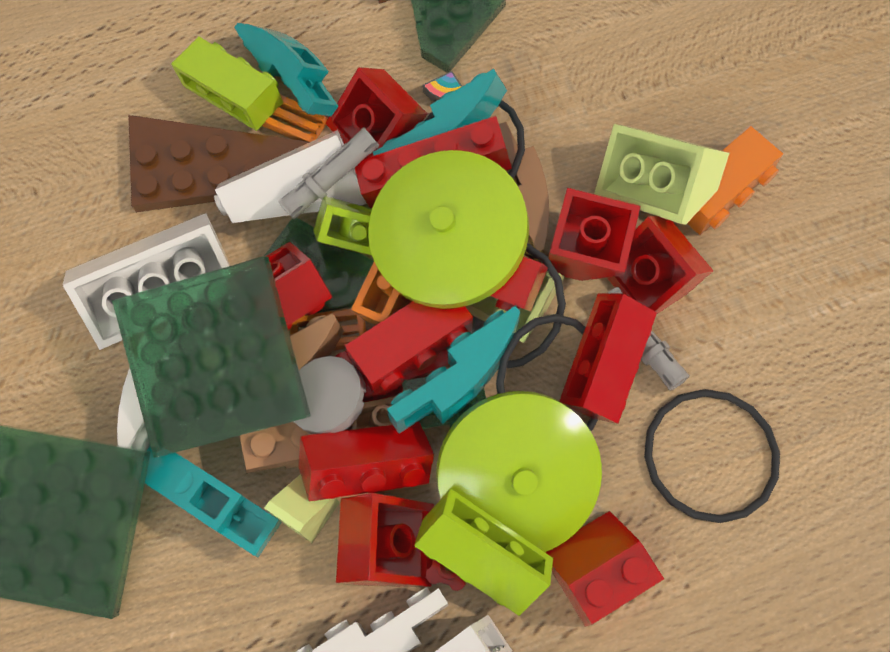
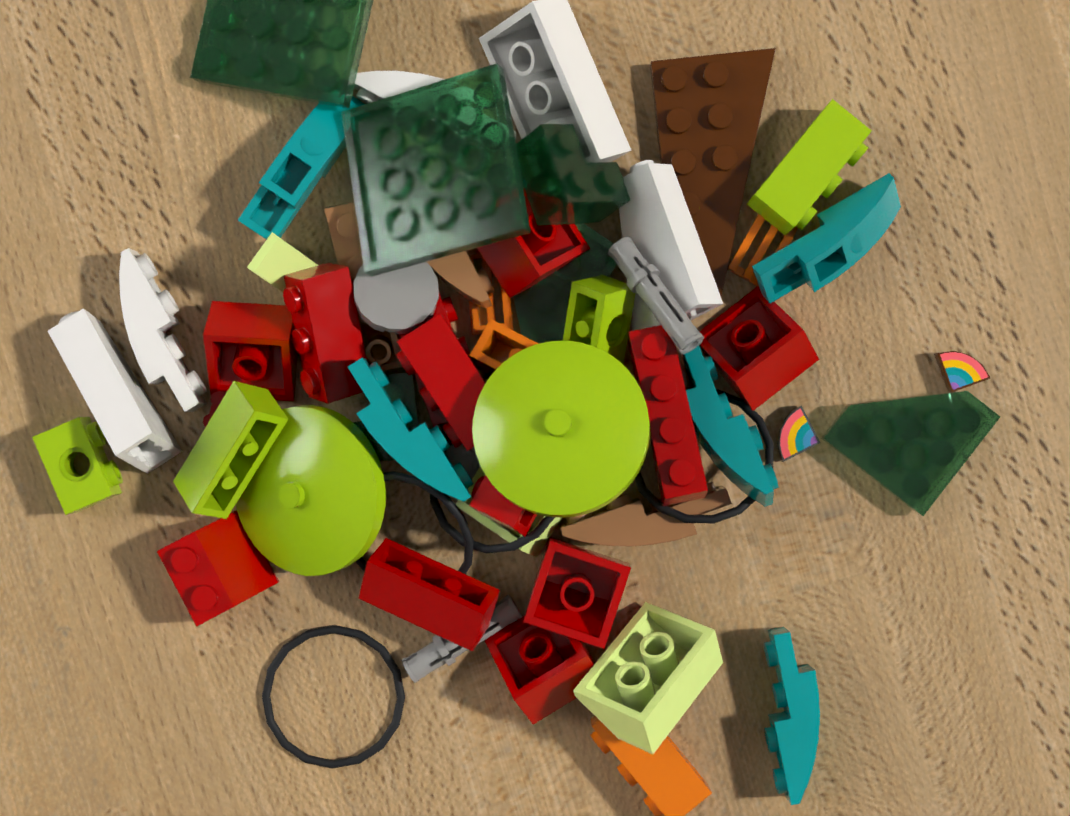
camera: 90 degrees right, 20 degrees up
none -> clear green brick [511,124,630,226]
none -> teal slope [764,627,820,805]

